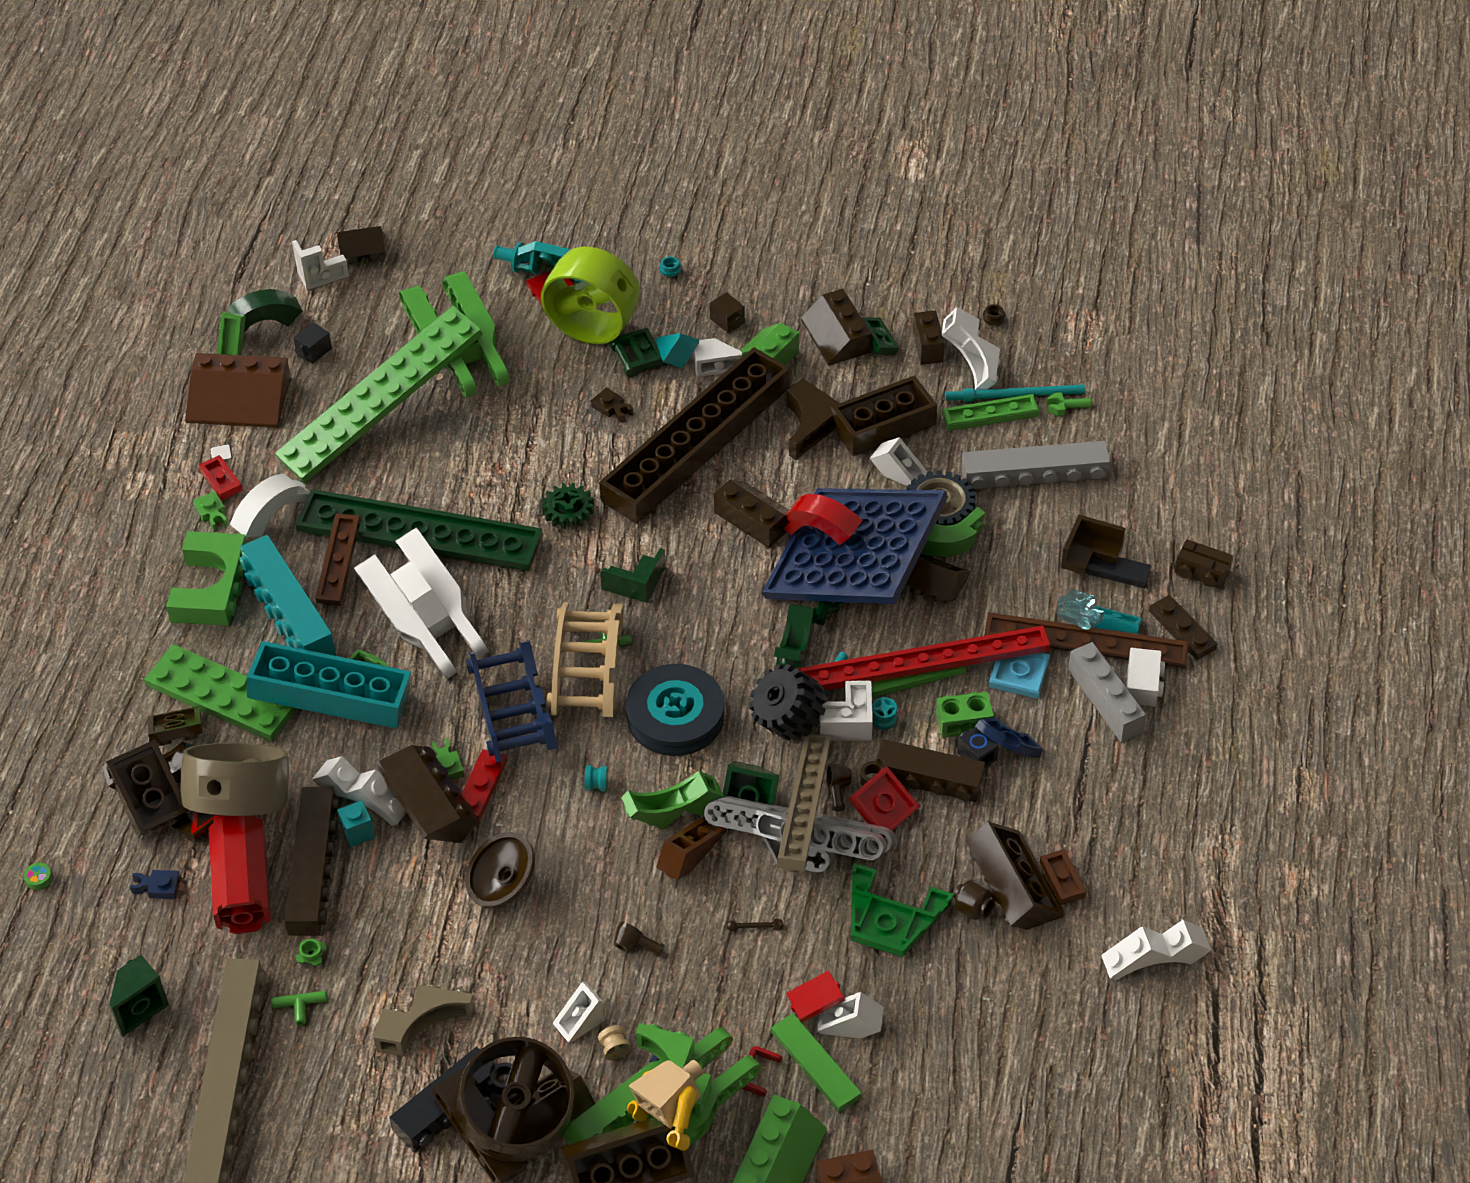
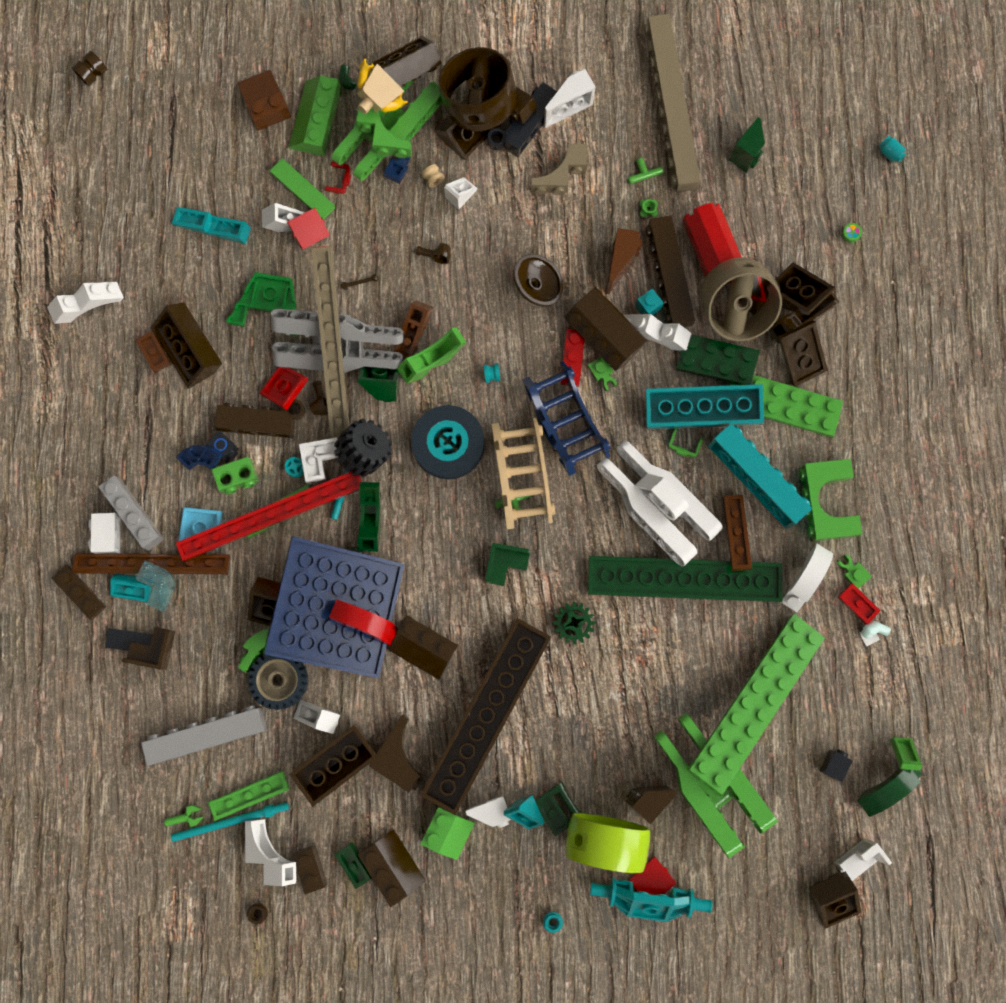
camera: 165 degrees right, 30 degrees up
dark blue plate [130,870,181,899] -> none
reddish brown slope [185,353,291,428] -> none
dark brown plate [591,387,634,423] -> none
dark brown brick [710,292,745,333] -> none
dark brown head [953,880,995,920] -> none
dark brown brick [1174,539,1234,589] -> none
none -> teal slope [171,207,251,245]
none -> white slope [543,69,596,128]
none -> reddish brown slope [606,228,642,294]
none -> dark brown slope [625,786,678,824]
none -> dark green plate [676,335,760,385]
none -> light aqua arm [861,621,891,639]

